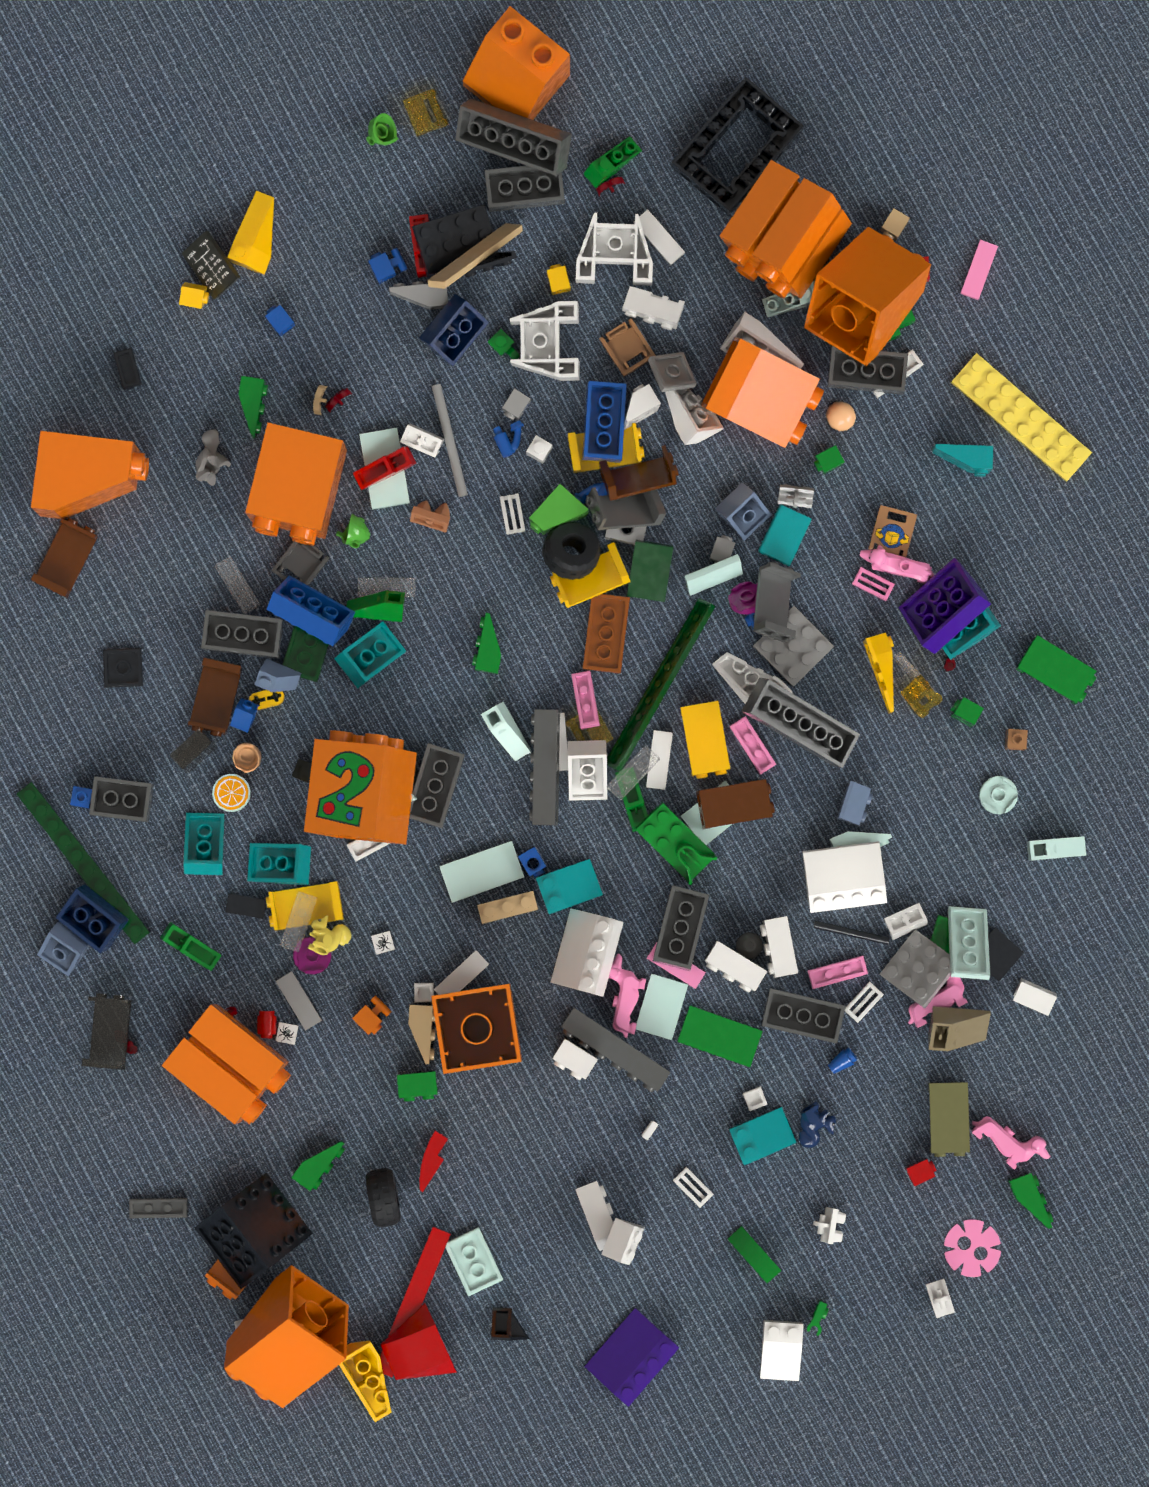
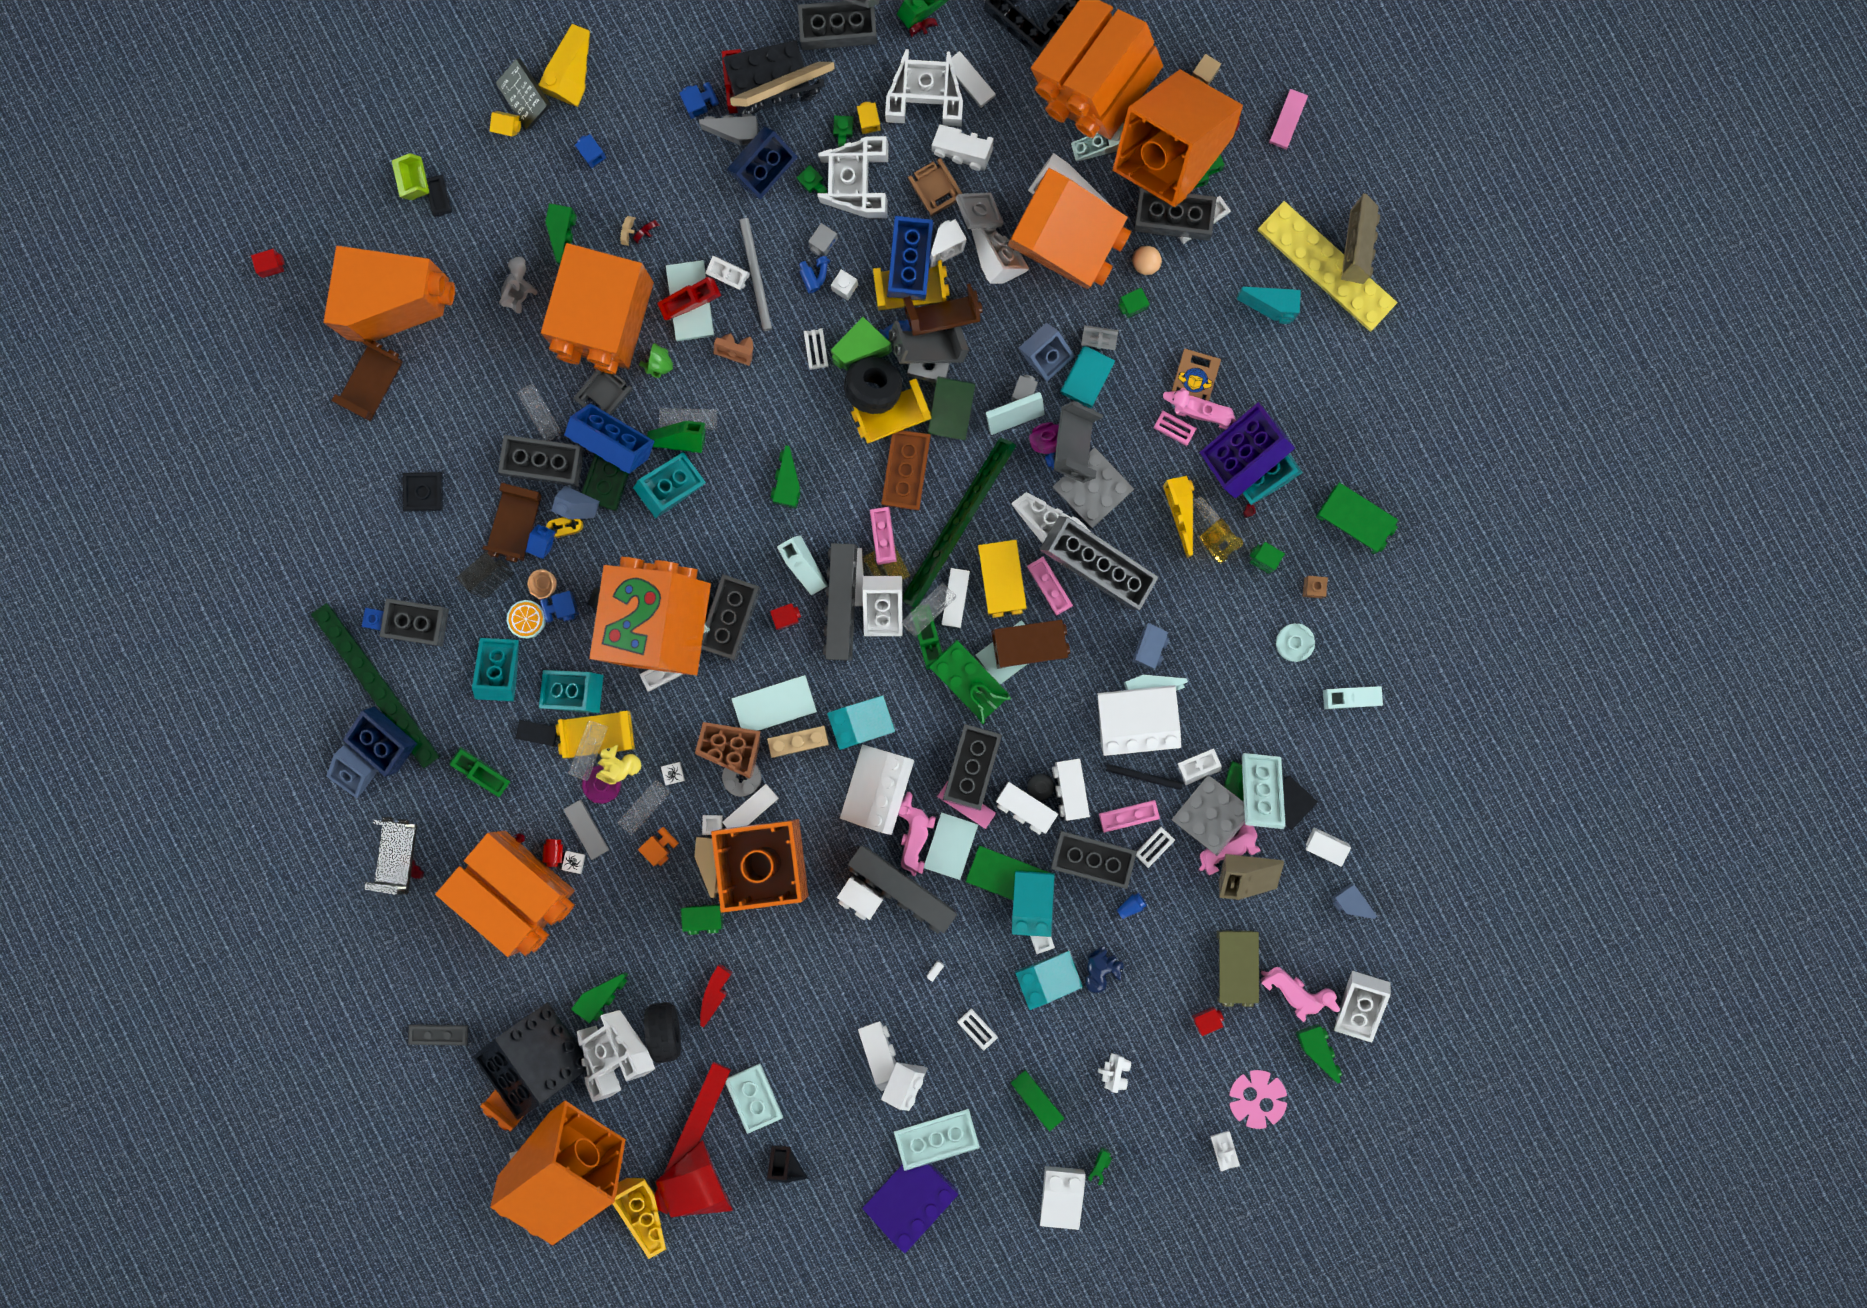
camera: 10 degrees right, 0 degrees up
blue brick [518,847,546,878] -> none
none -> lime panel [392,153,429,200]
none -> blue brick [540,591,579,623]
none -> white wedge [577,1010,655,1102]
none -> clear tile [617,779,671,836]
none -> nougat wedge [695,722,761,779]
none -> light grey plate [722,764,762,797]
none -> red brick [770,603,801,630]
none -> green plate [833,115,854,148]
none -> light aqua tile [894,1109,980,1171]
none -> teal slope [1012,871,1055,937]
none -> sand blue slope [1332,883,1377,919]
none -> white slope [1334,971,1391,1042]
none -> dark tan slope [1341,193,1380,284]

